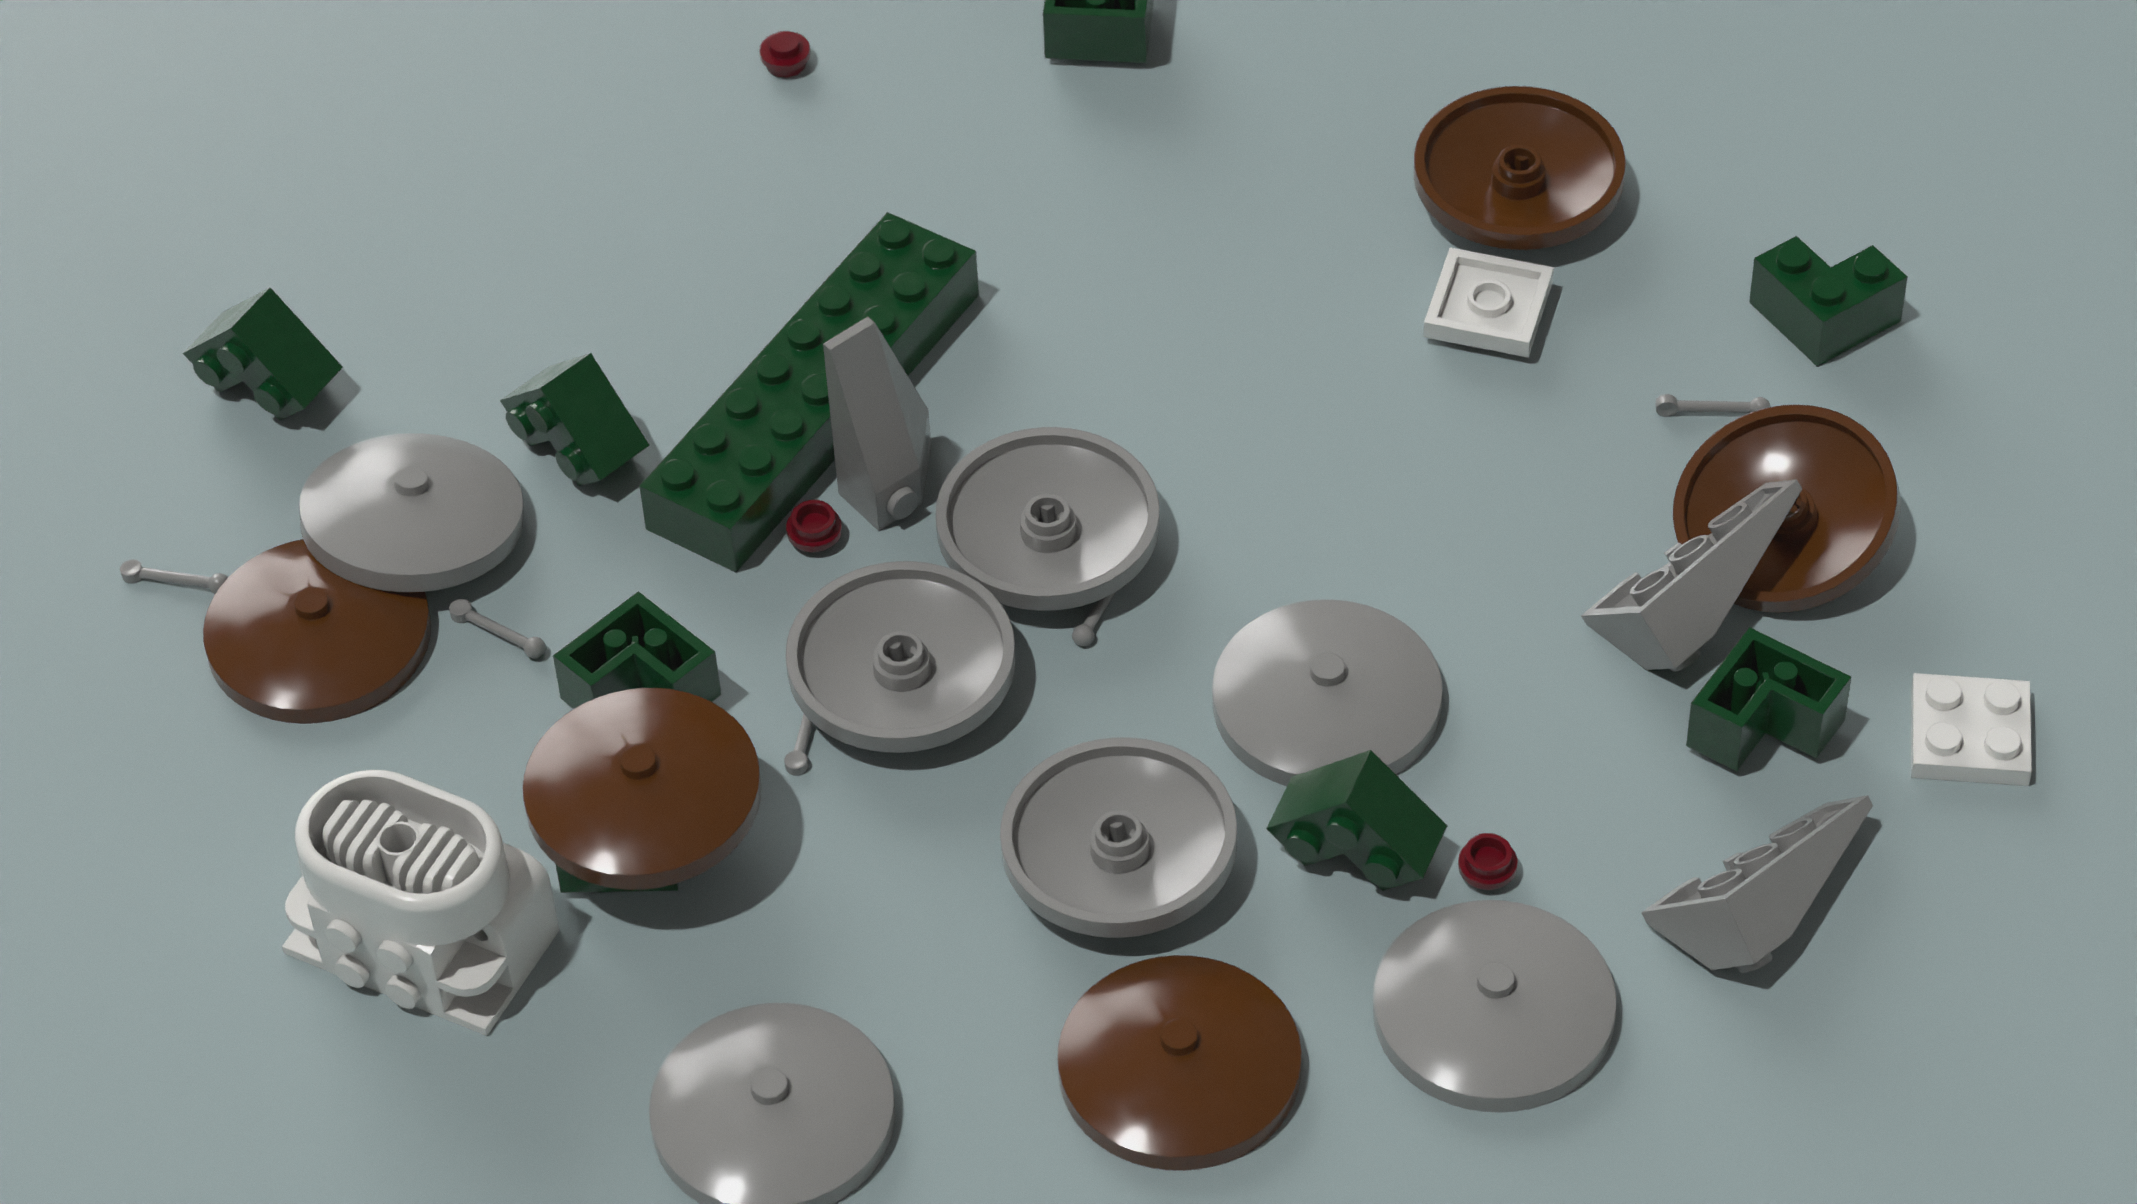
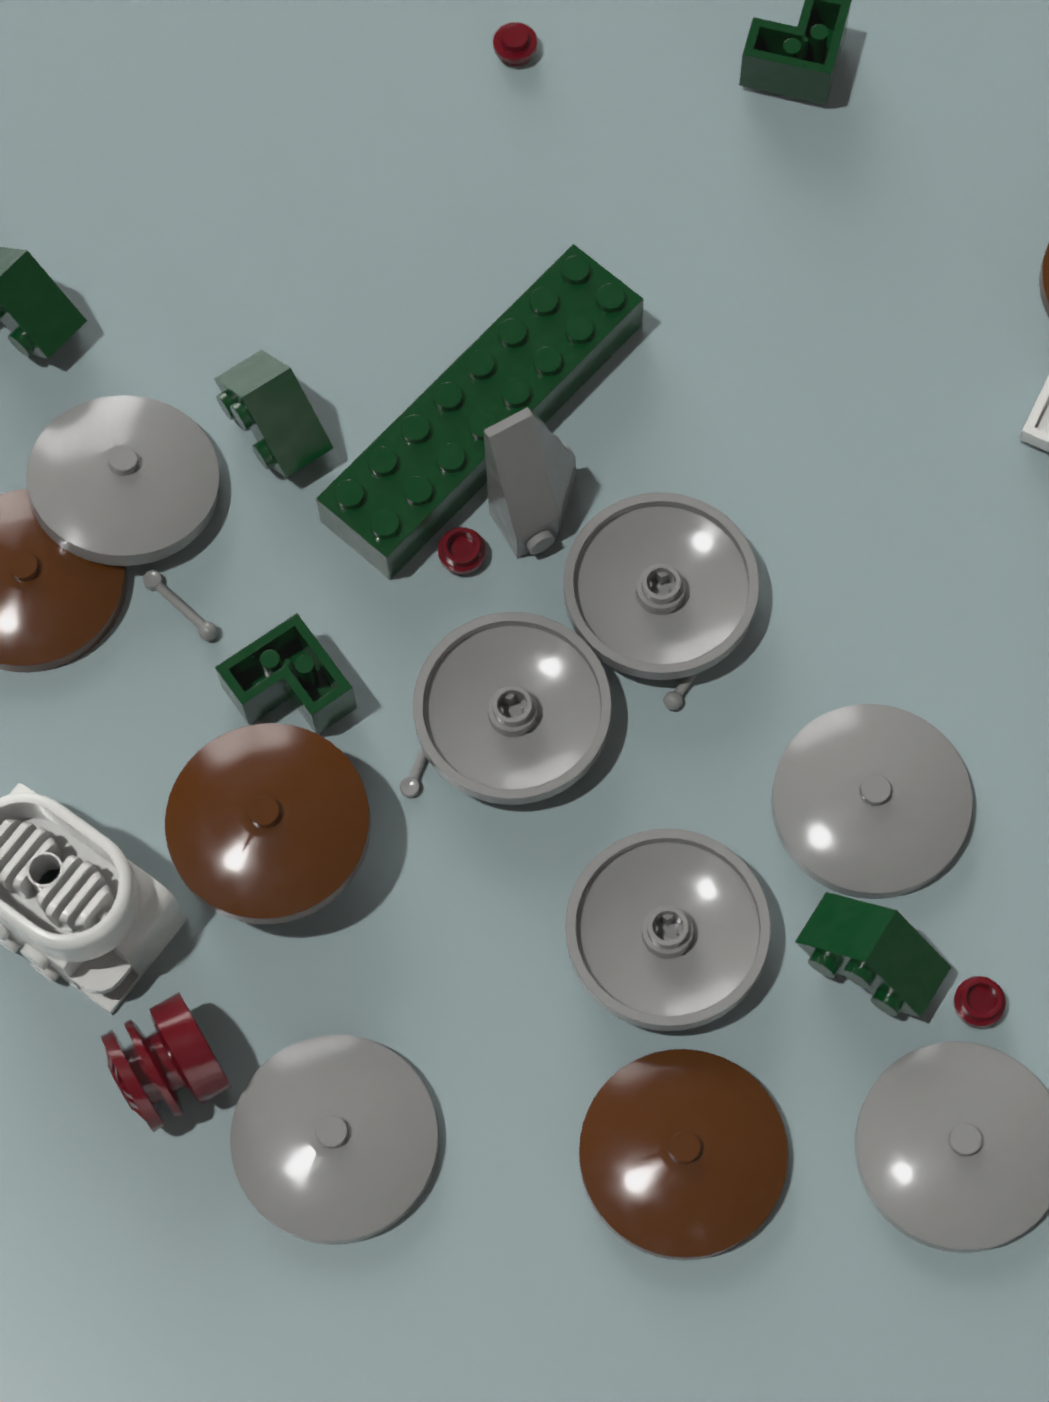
camera: 10 degrees right, 20 degrees up
none -> dark red wheel [101,992,232,1132]

